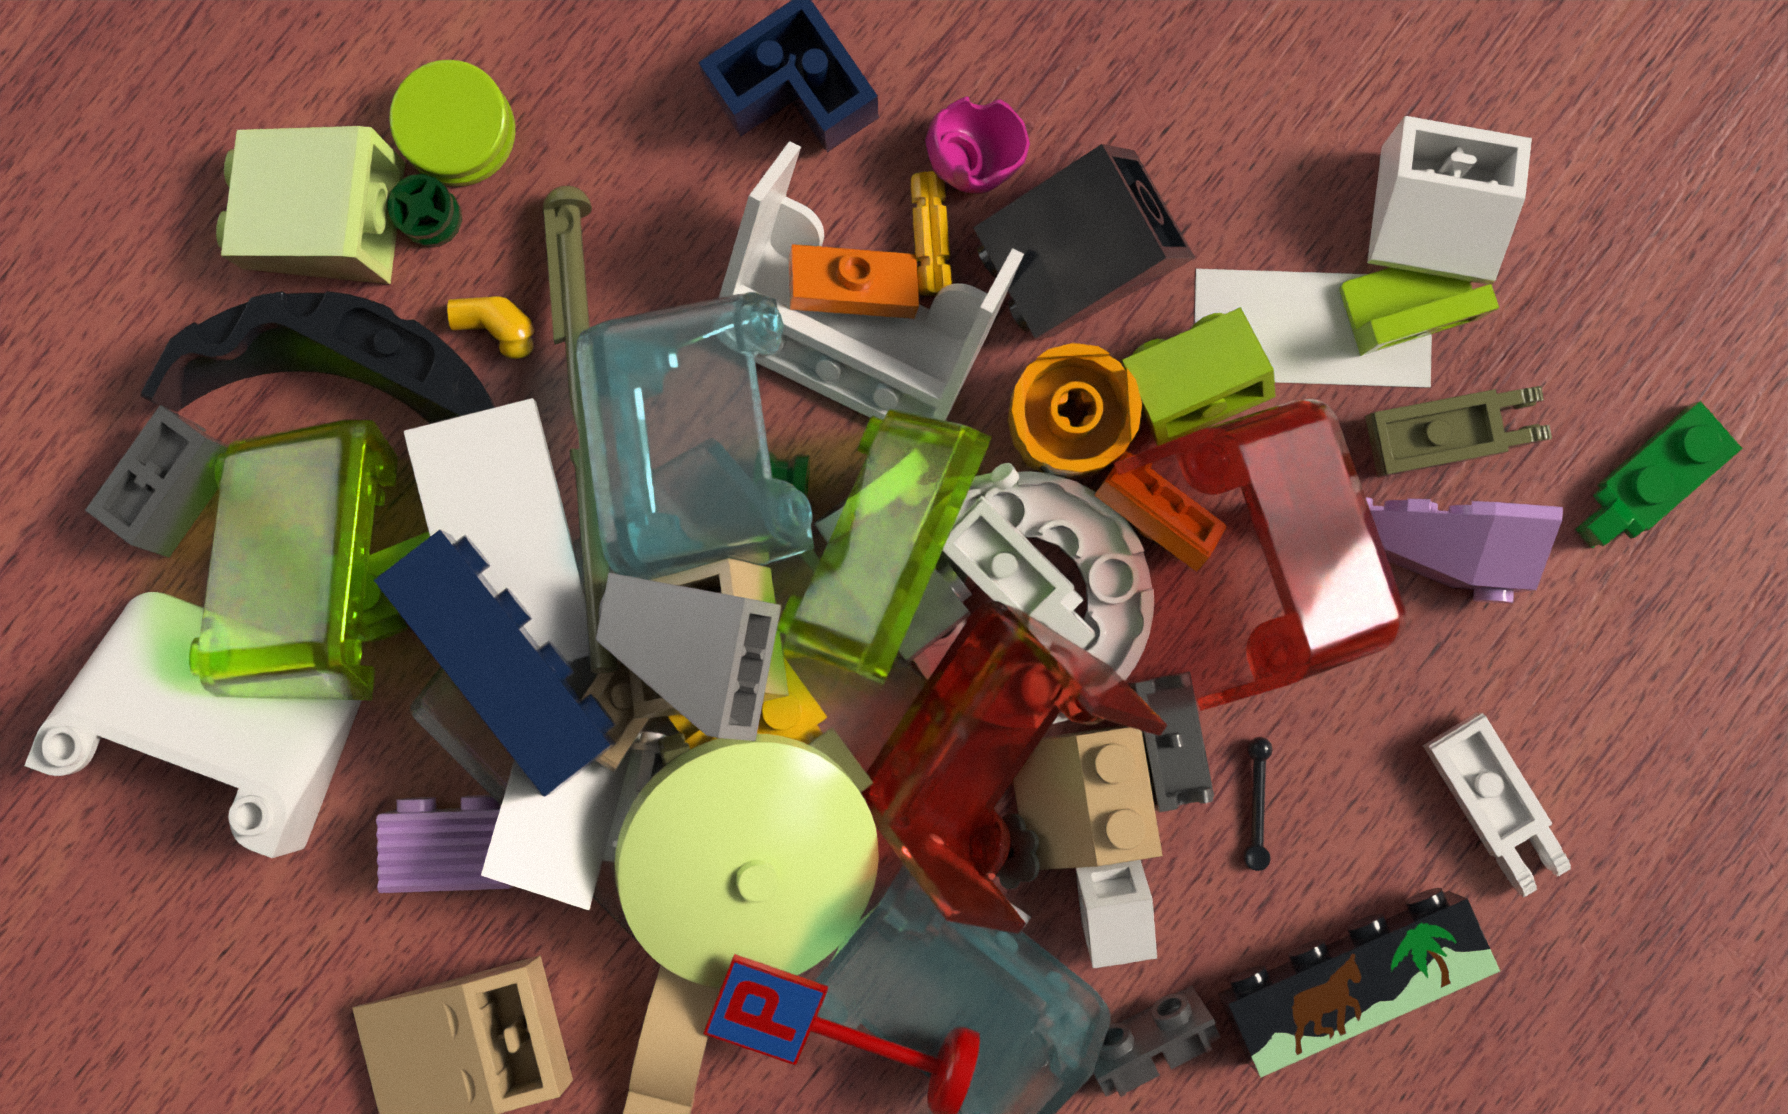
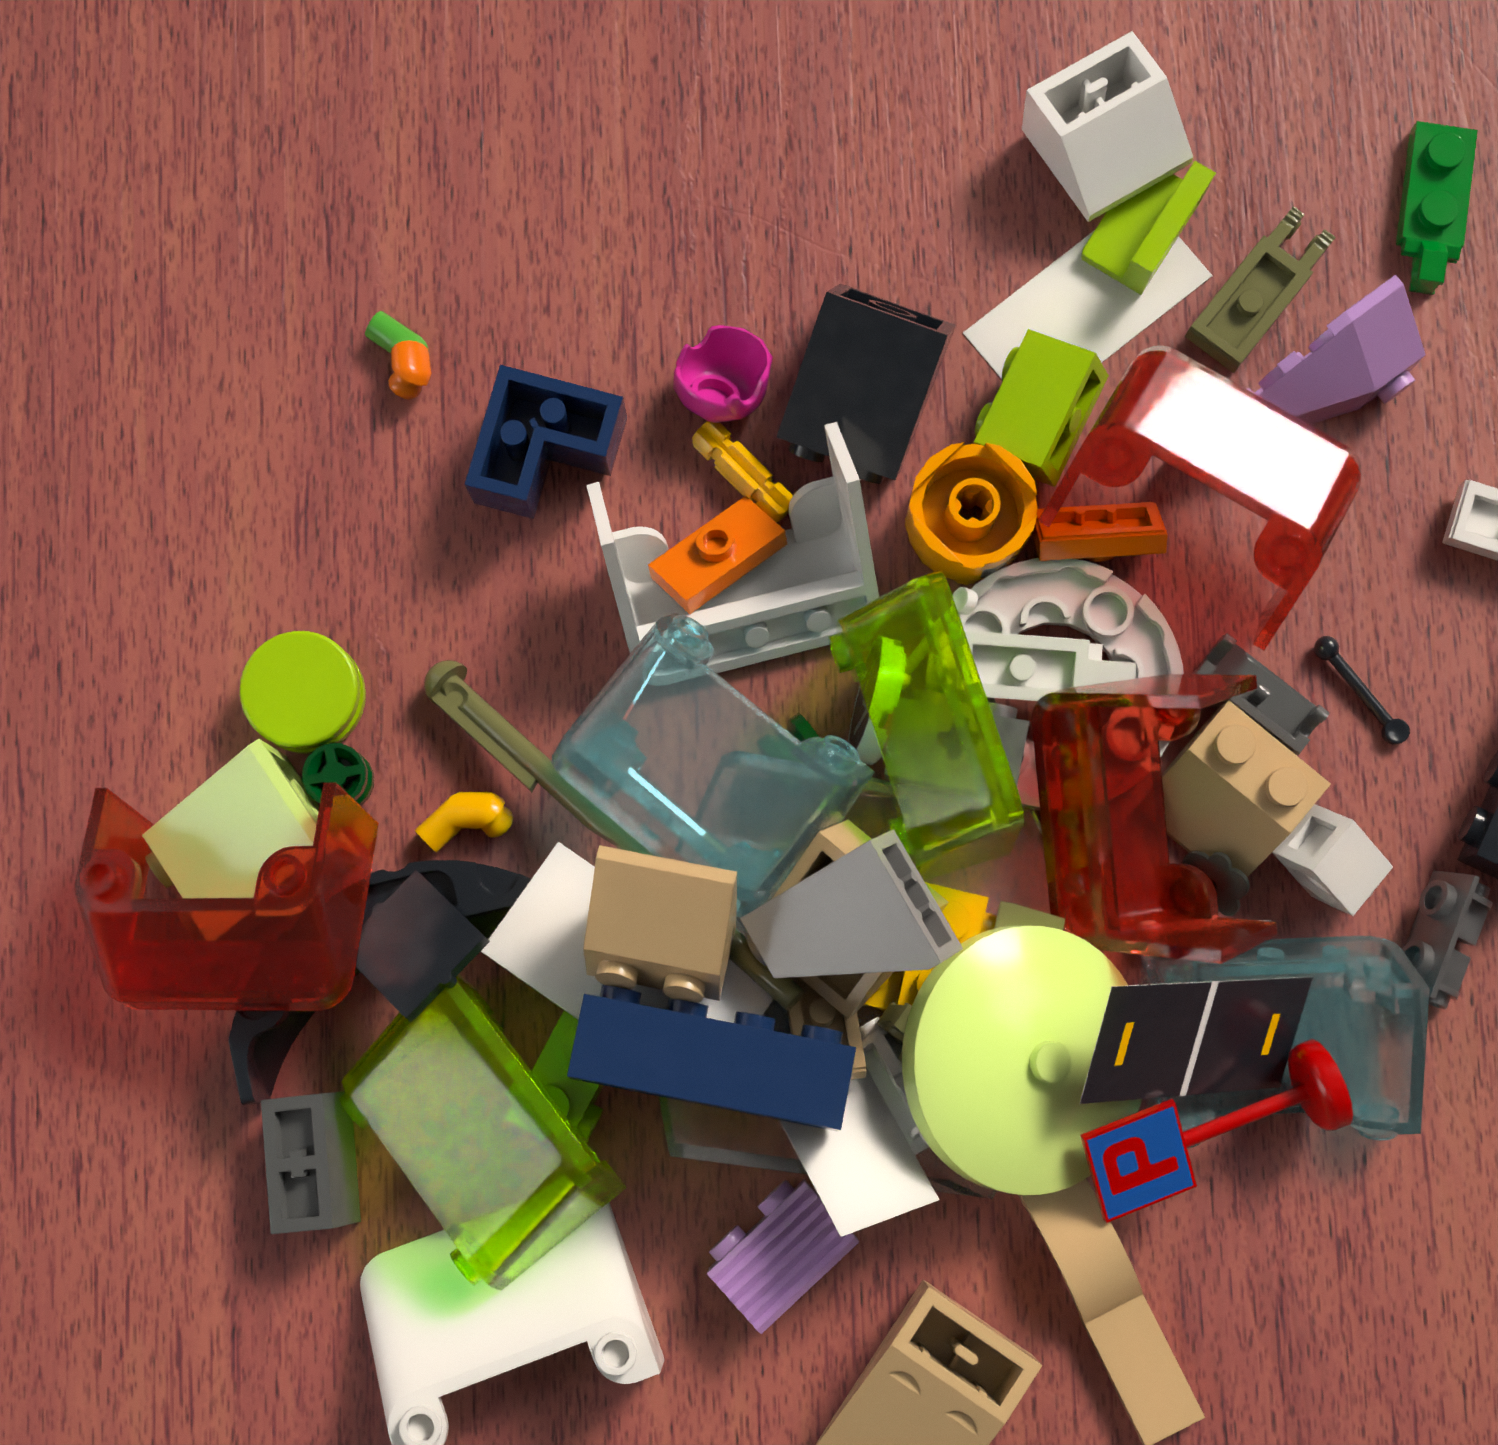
camera: 40 degrees left, 5 degrees down
none -> clear red windscreen [74,782,379,1011]
none -> black piece [339,870,490,1023]
none -> tan slope [583,845,737,1003]
none -> black sticker [1080,976,1313,1104]

